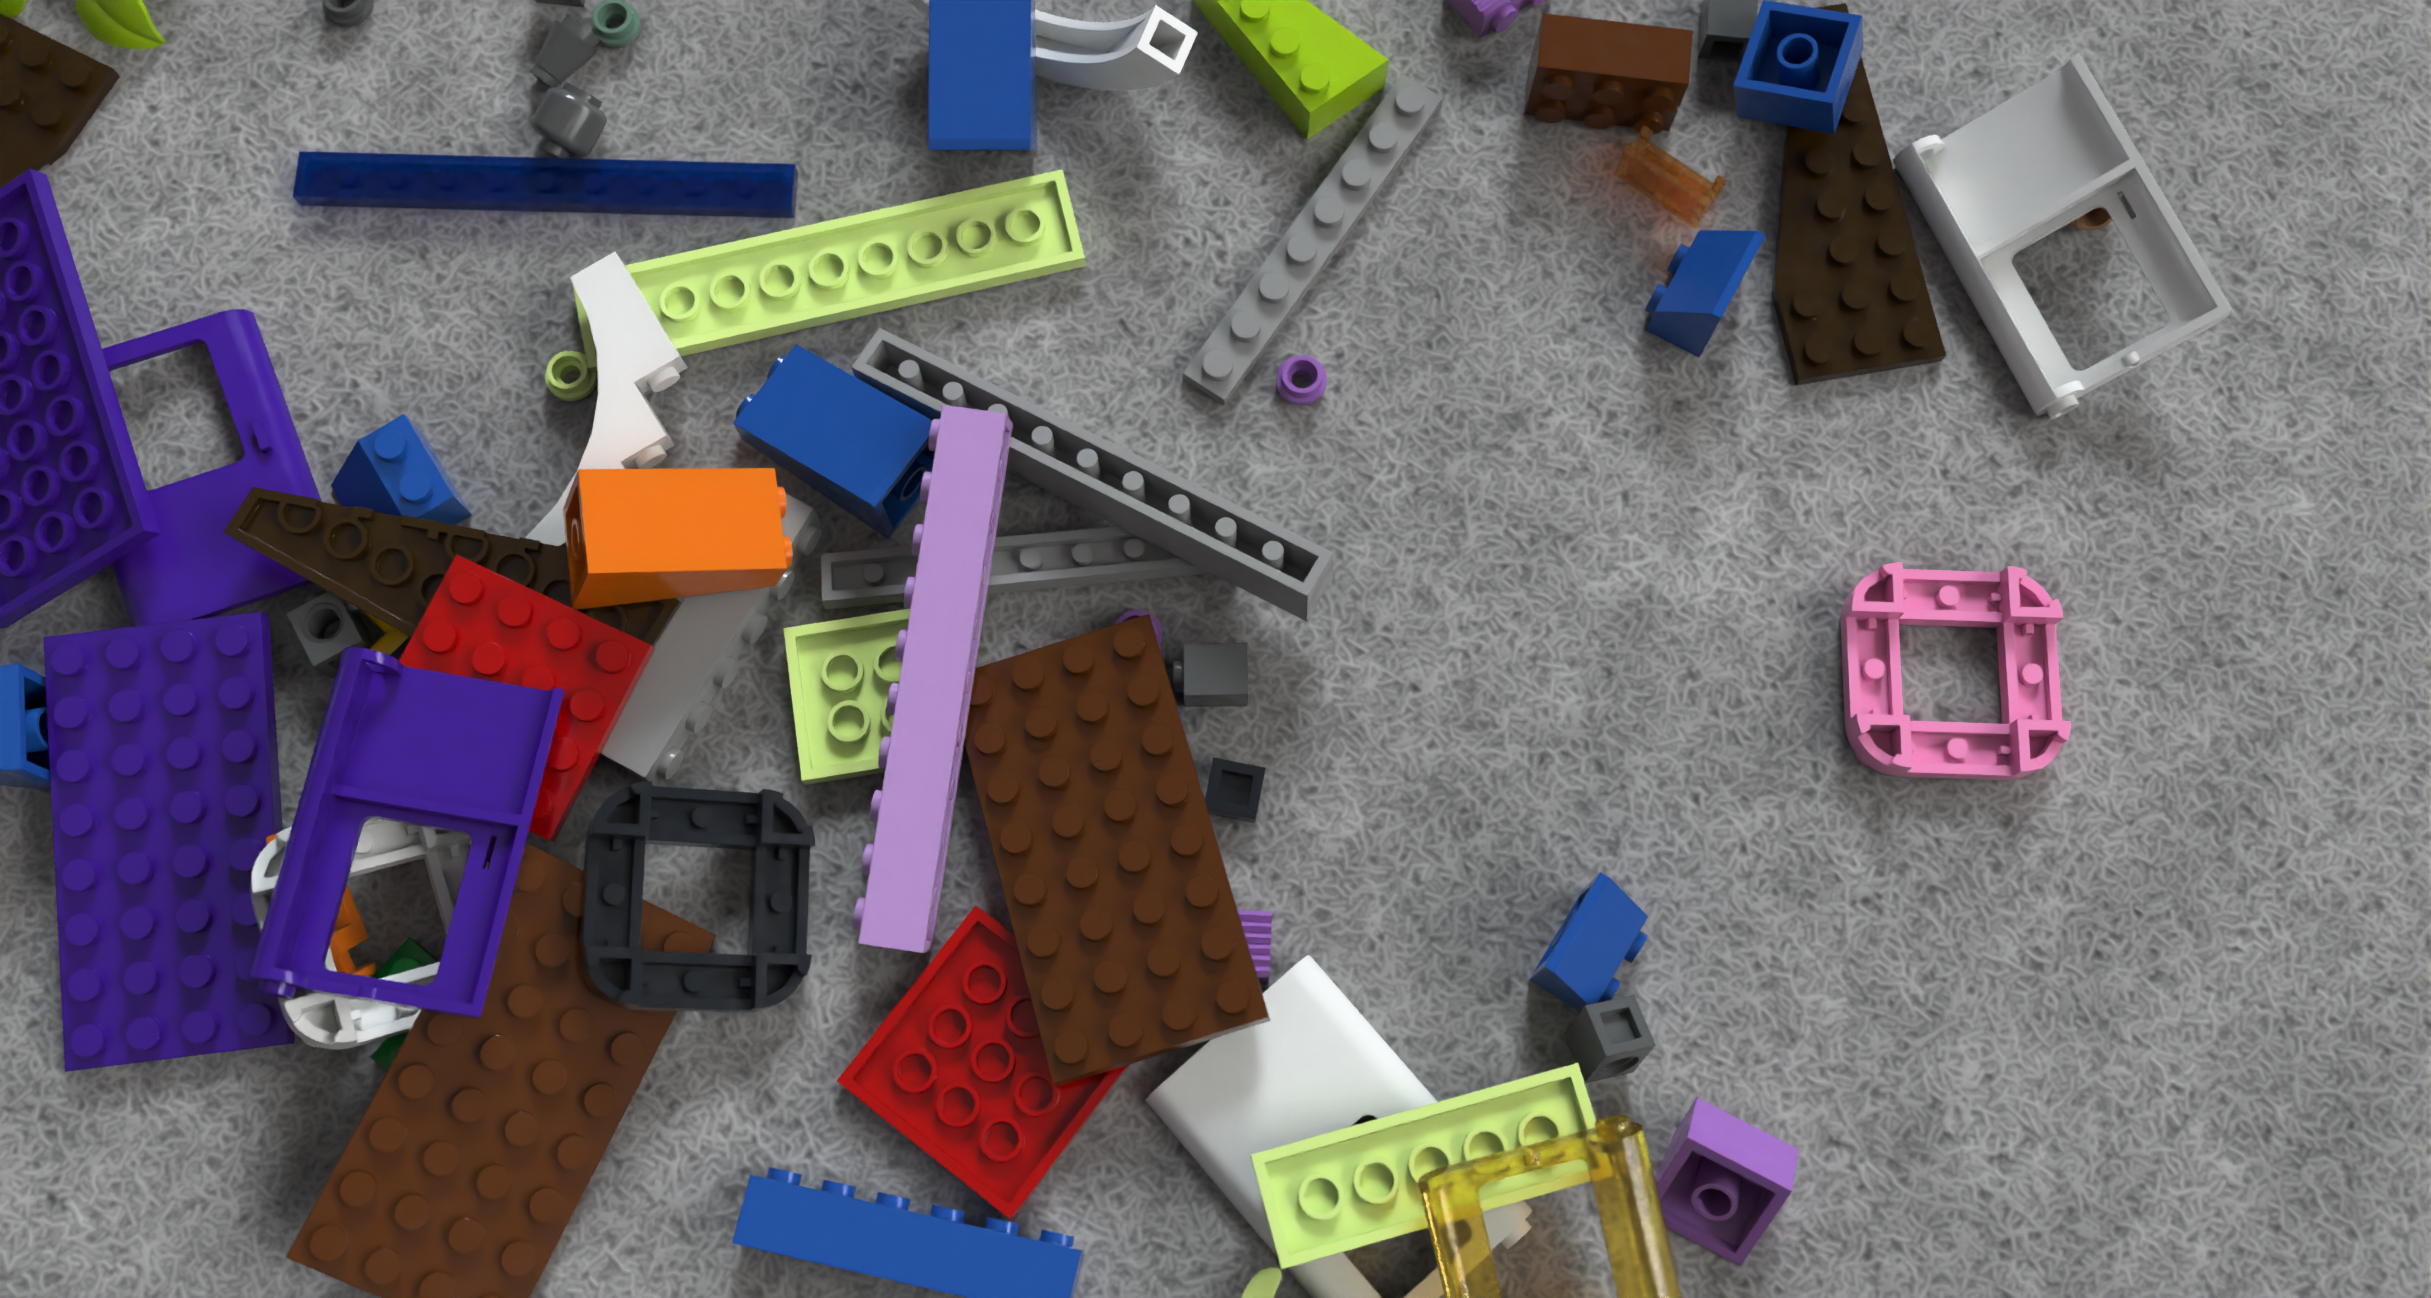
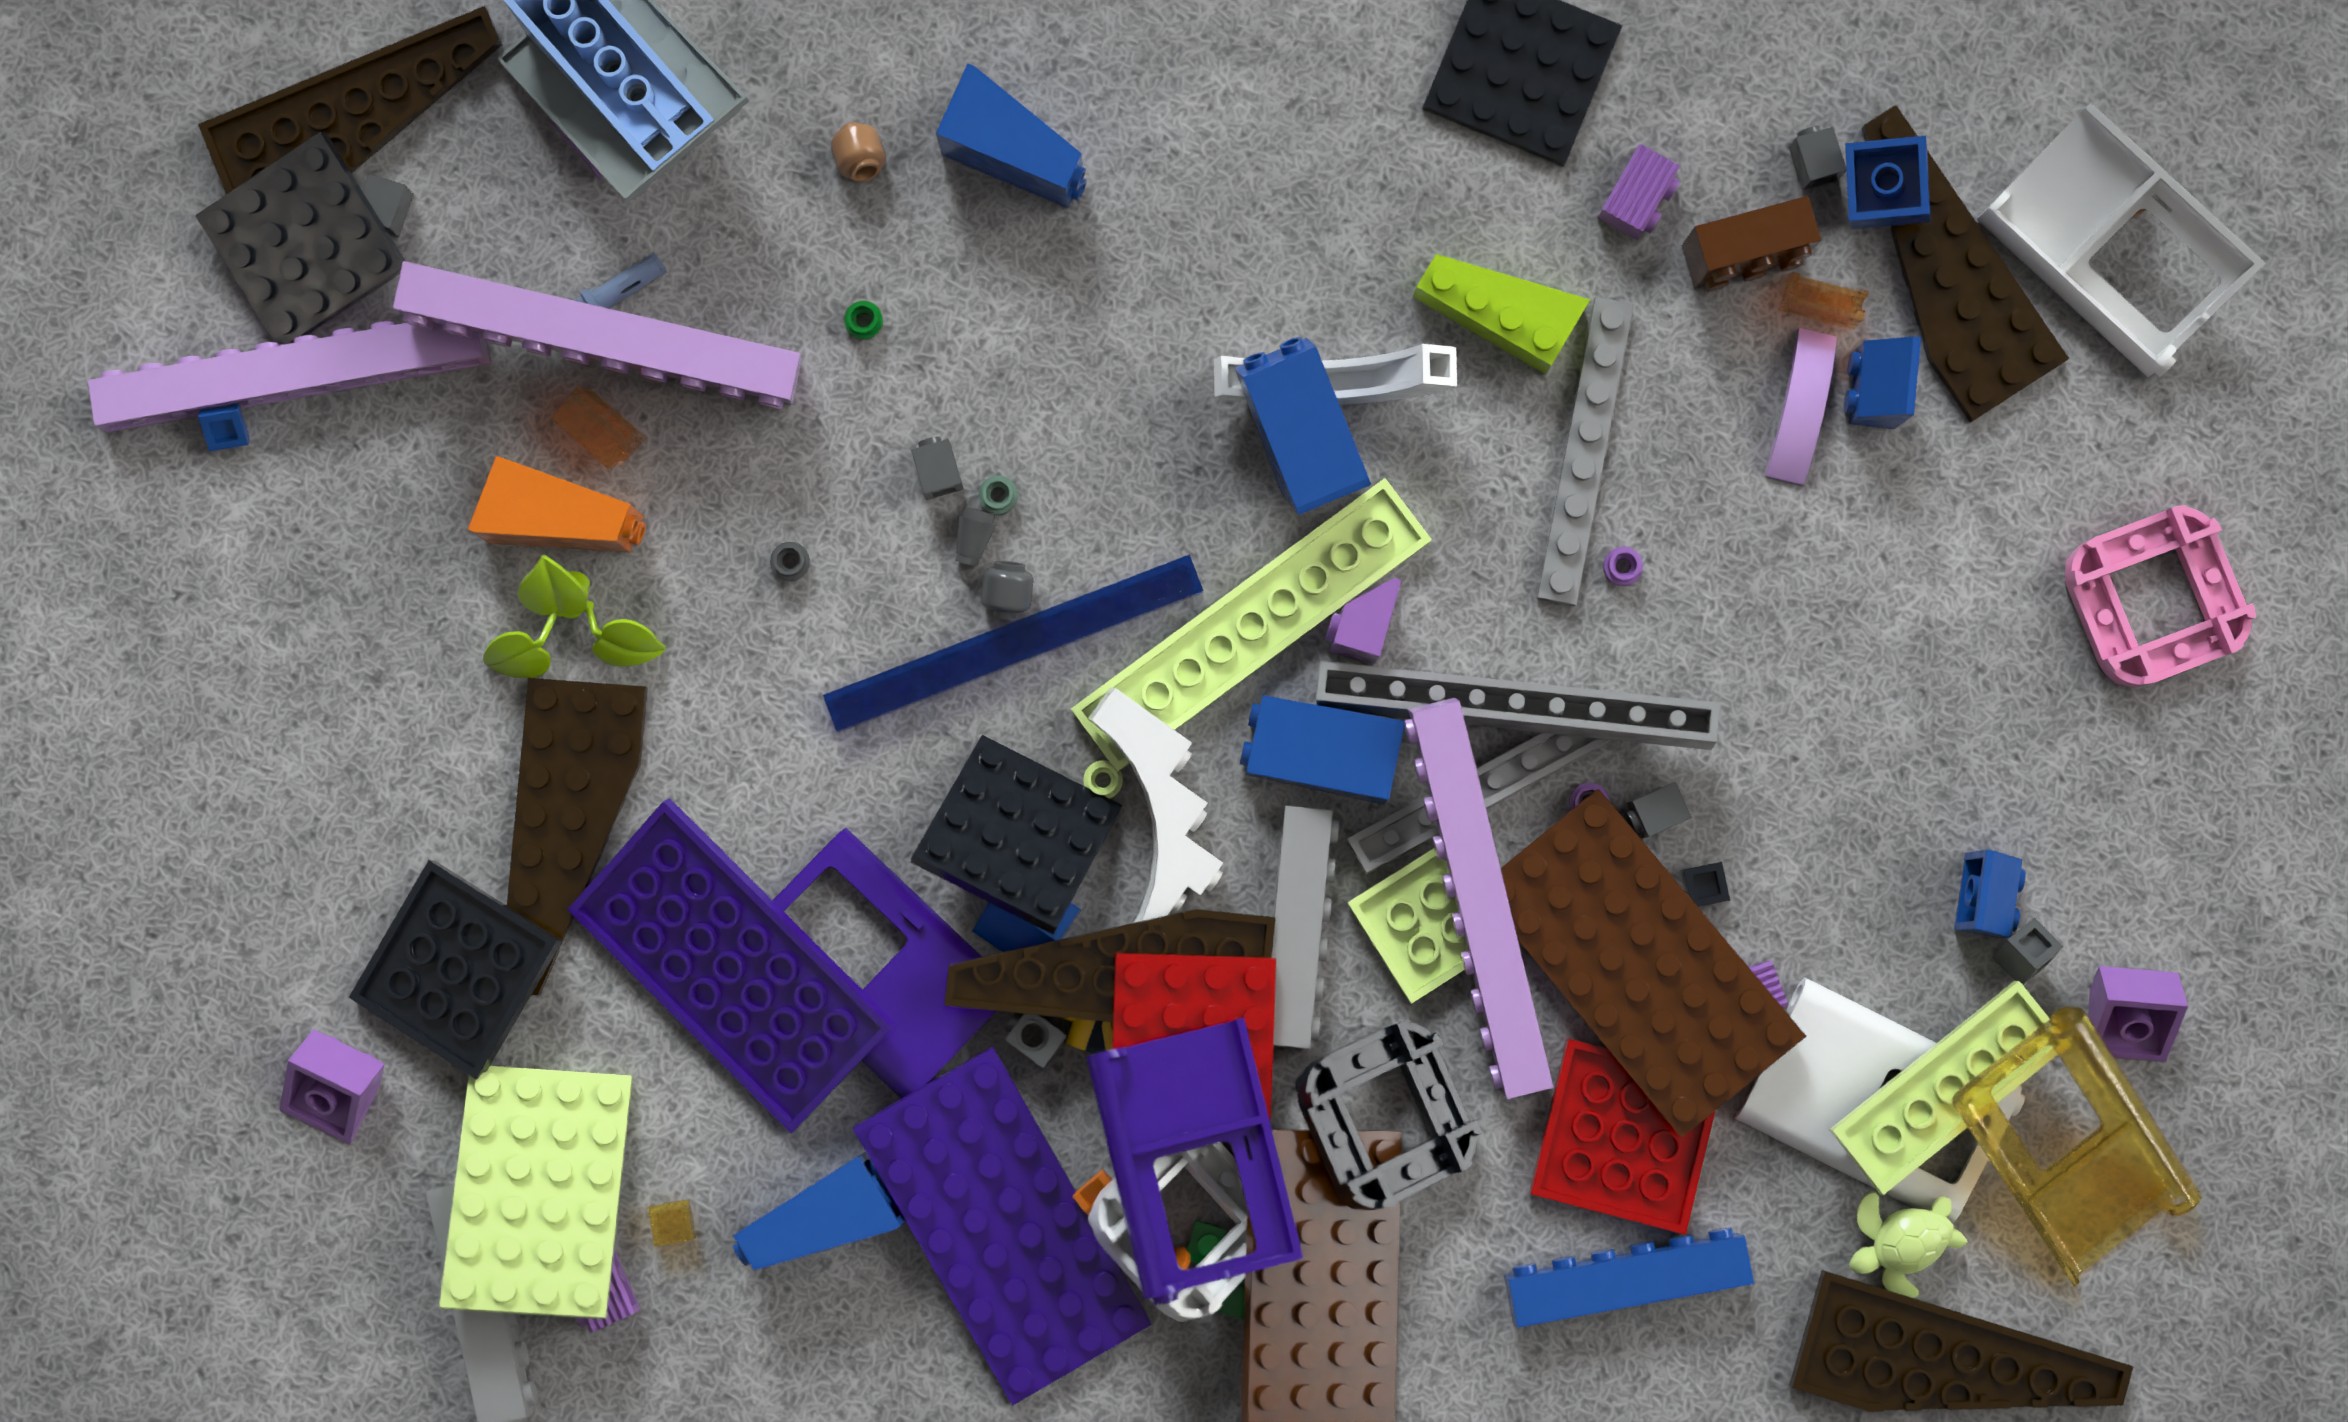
camera: 25 degrees left, 10 degrees up
orange slope [563,468,793,609] -> none
none -> black plate [910,735,1122,935]
none -> medium lavender slope [1325,578,1402,664]
none -> lavender slope [1765,328,1837,486]

